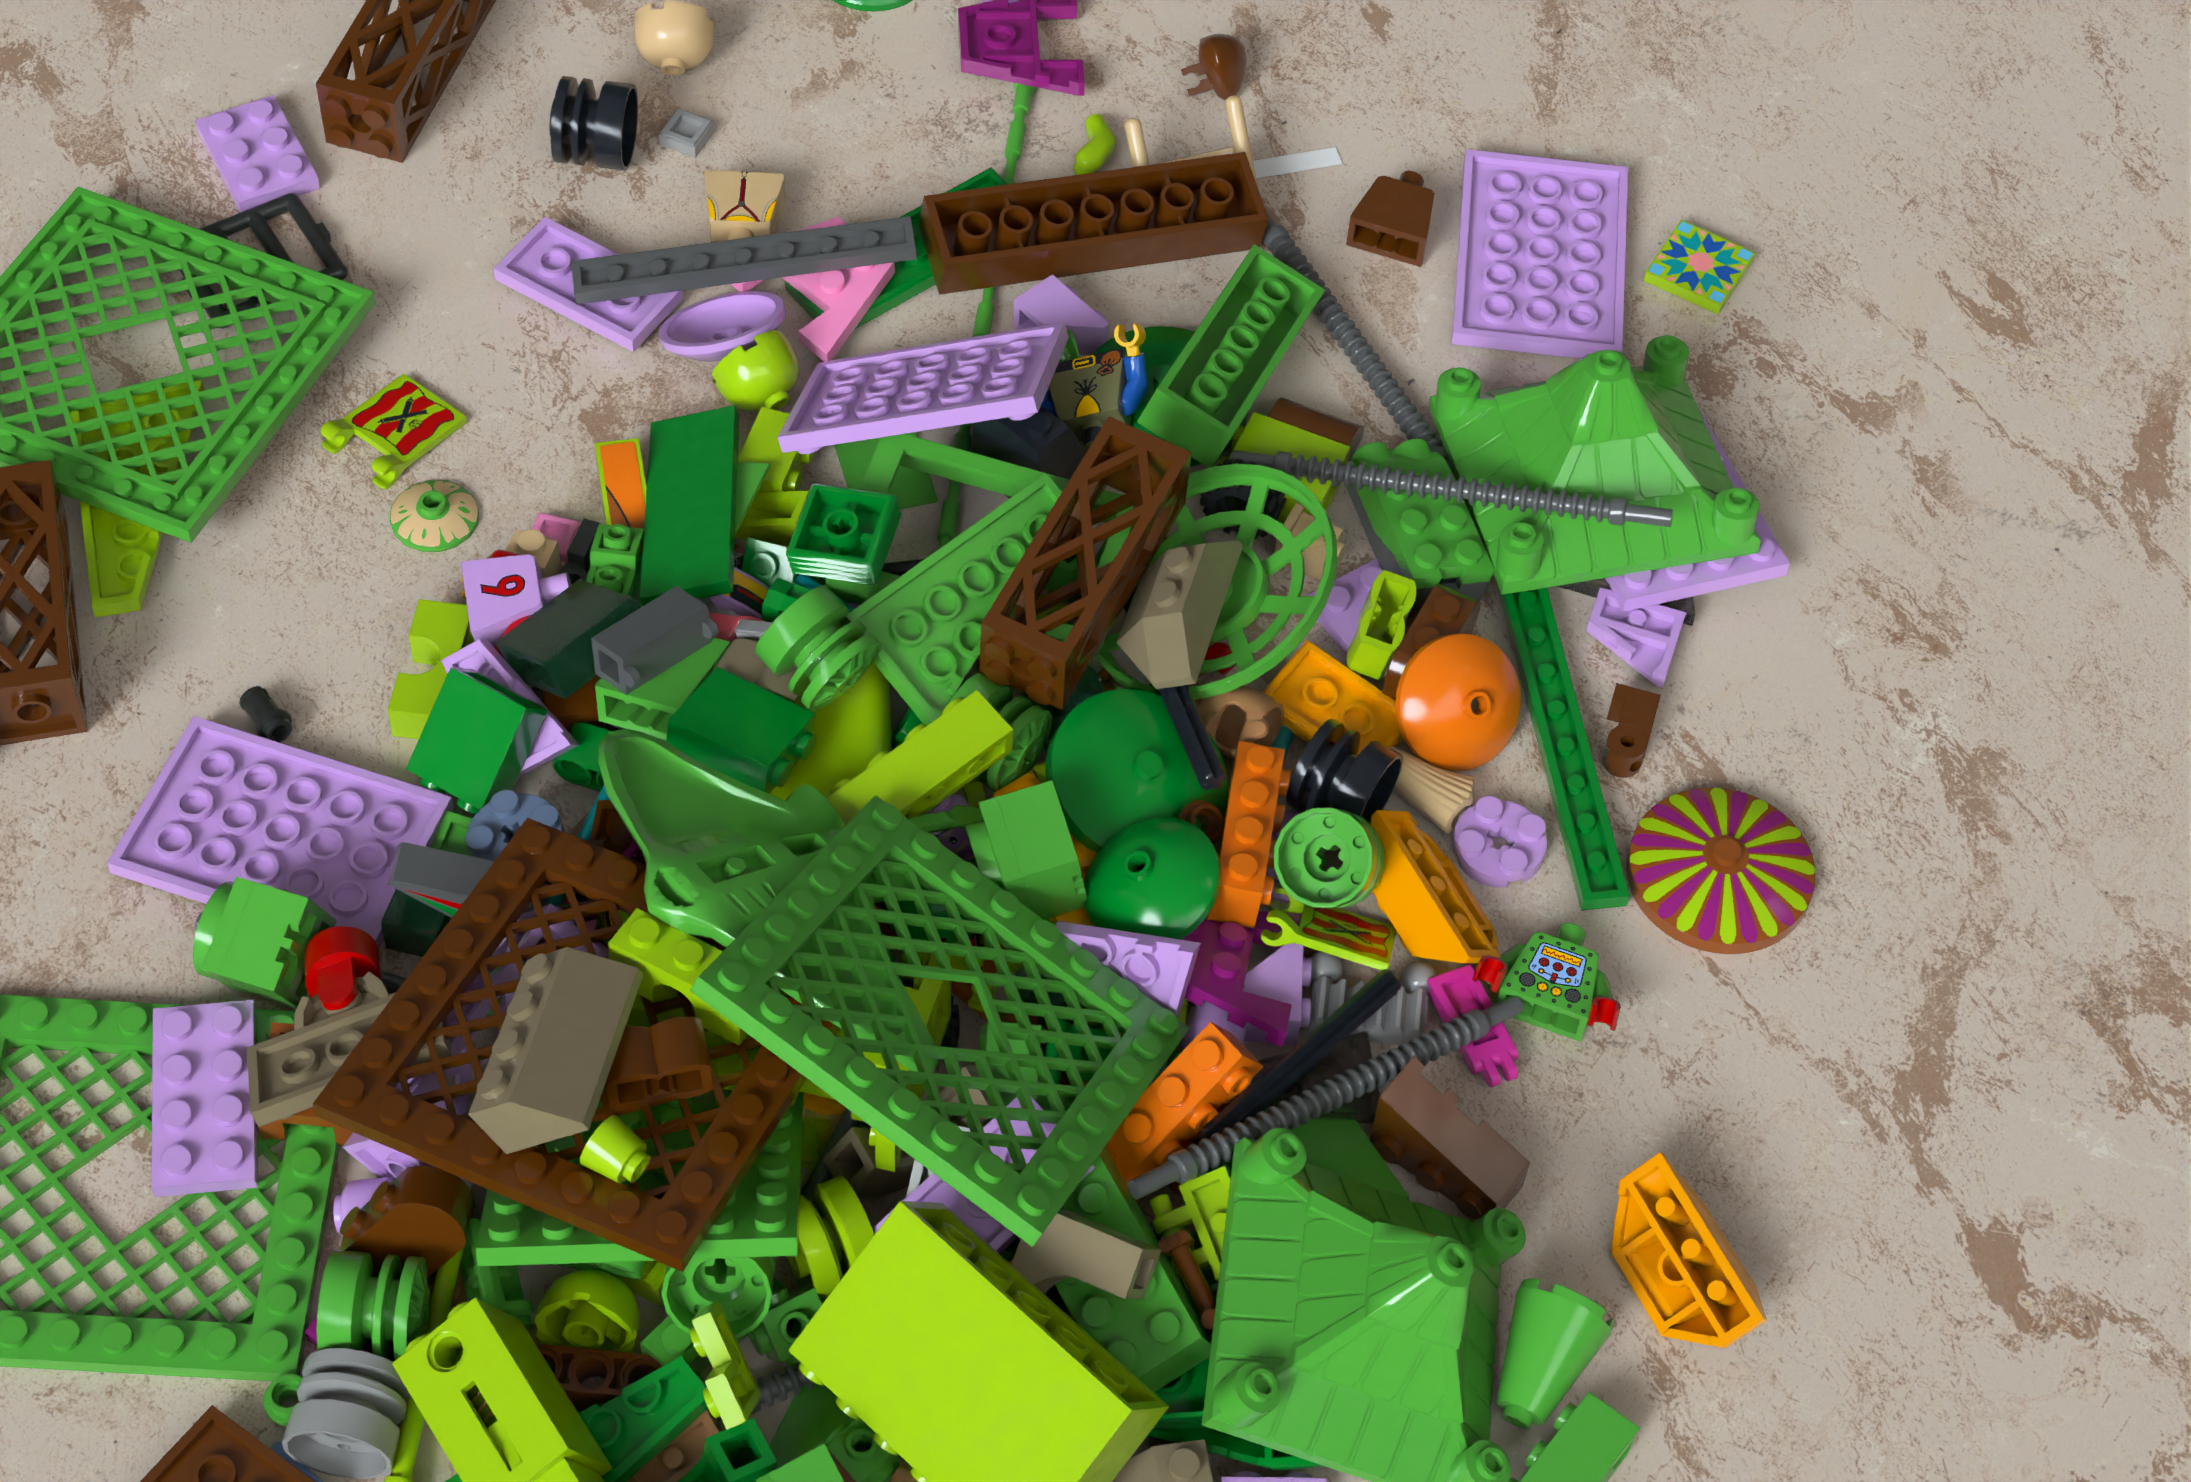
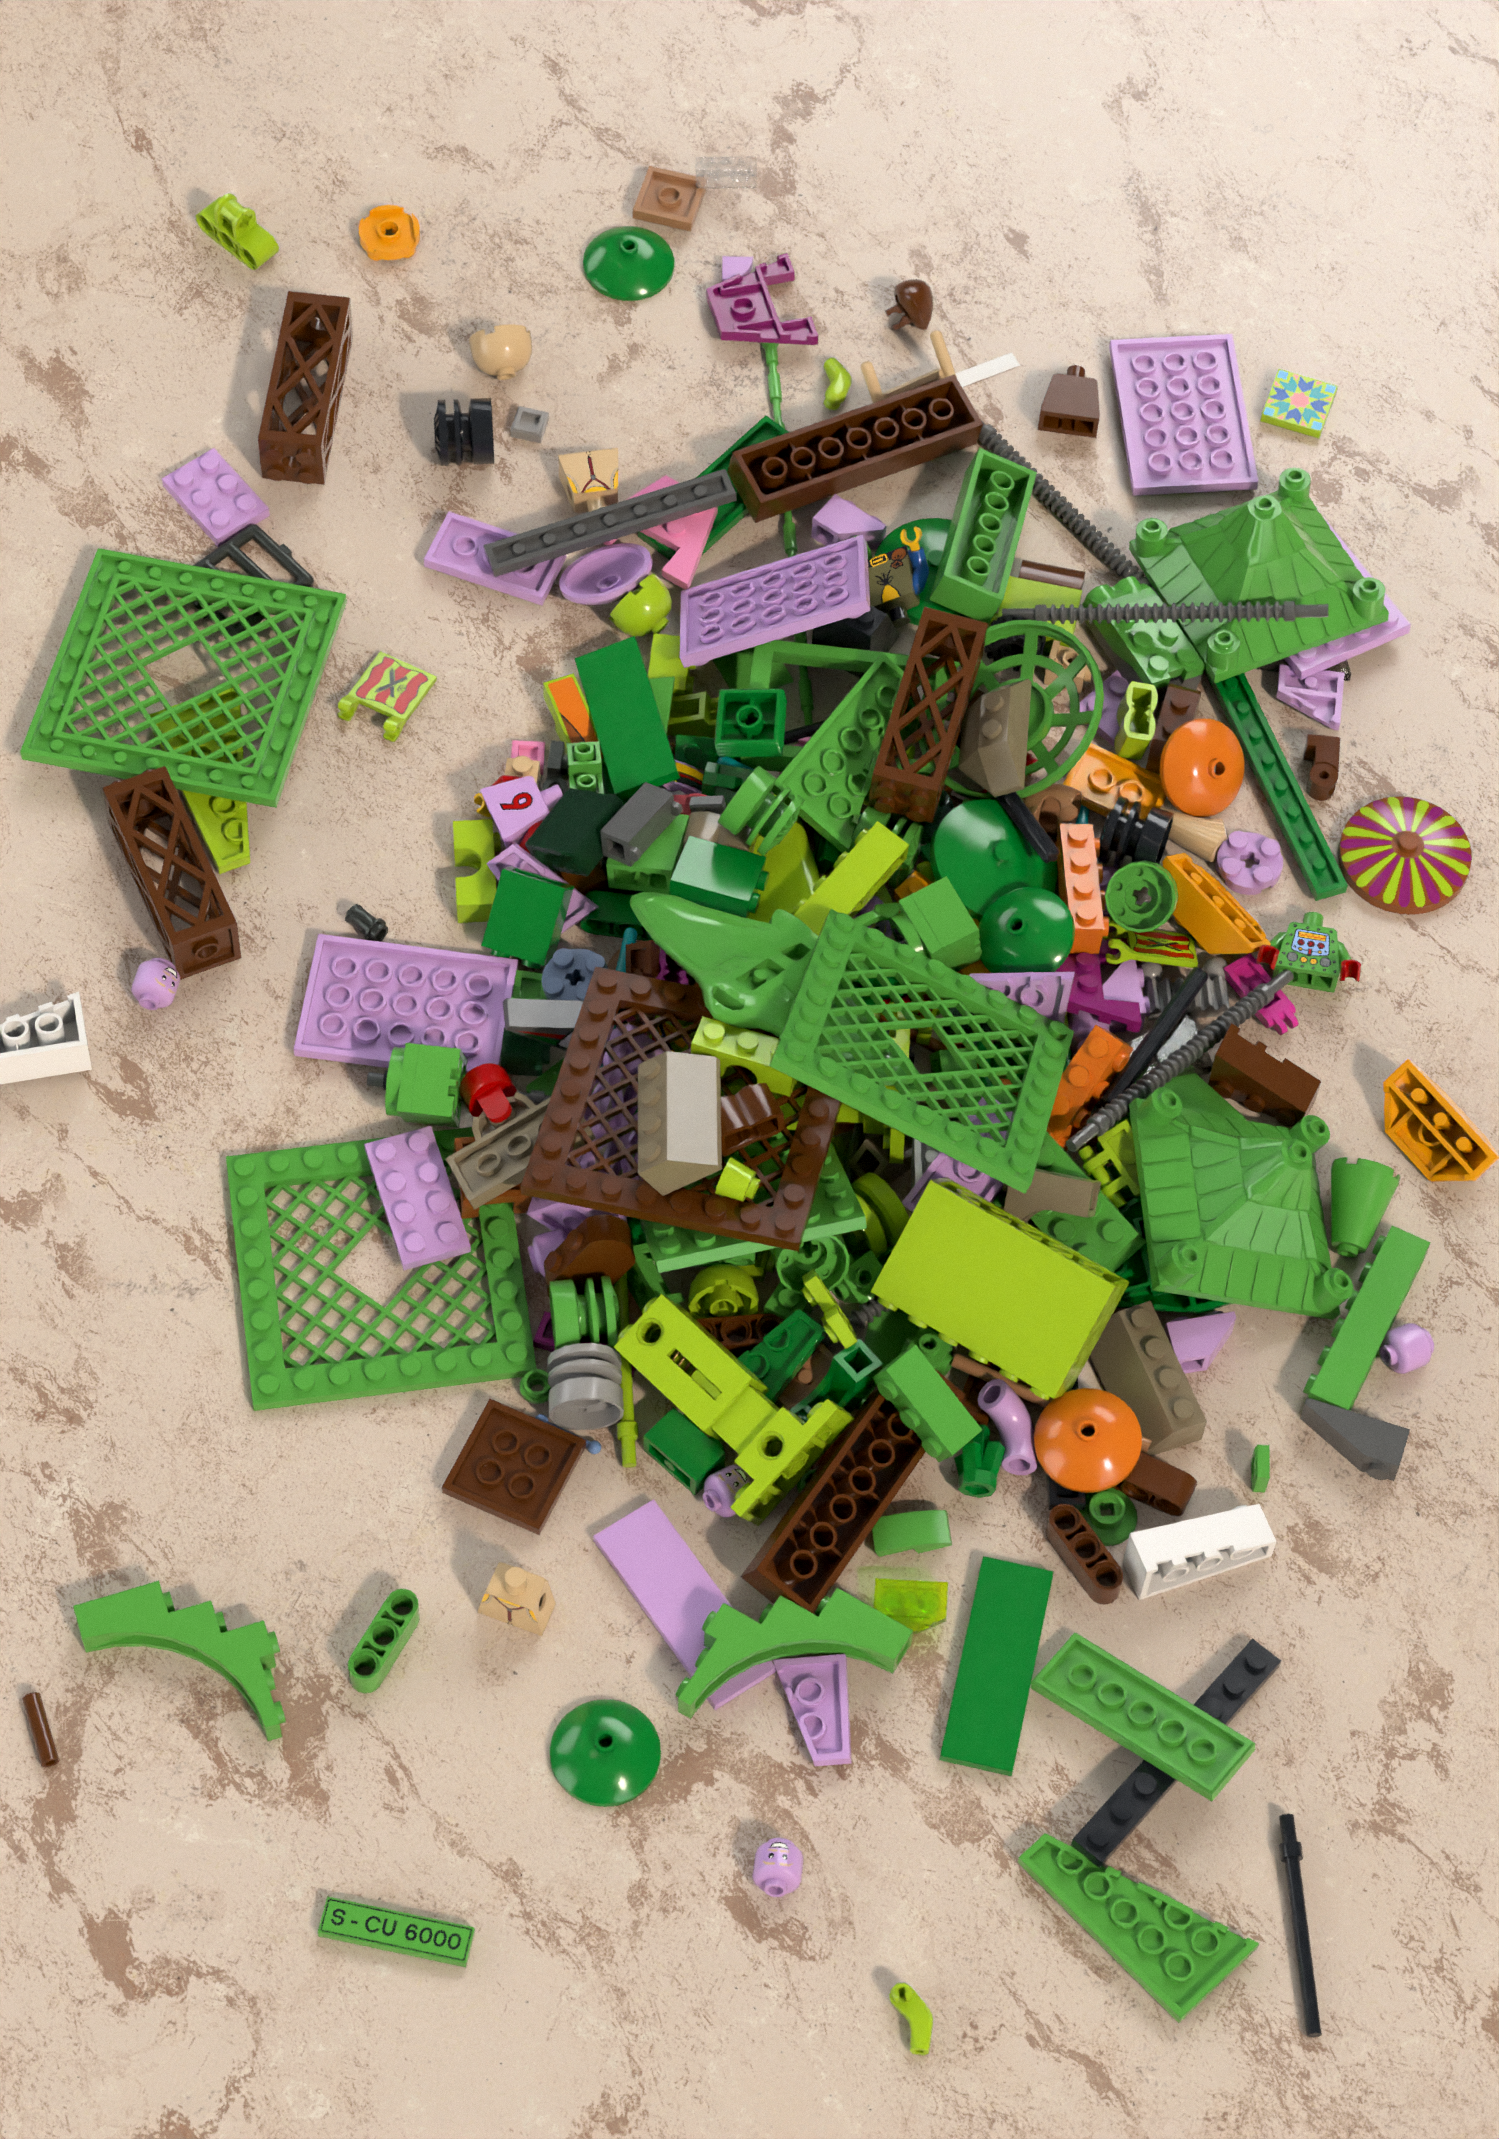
camera: 10 degrees left, 5 degrees up
tan dish [389,480,479,552] -> none
reddish brown piece [1158,1230,1216,1333] -> none
reddish brown plate [1178,800,1224,843] -> none

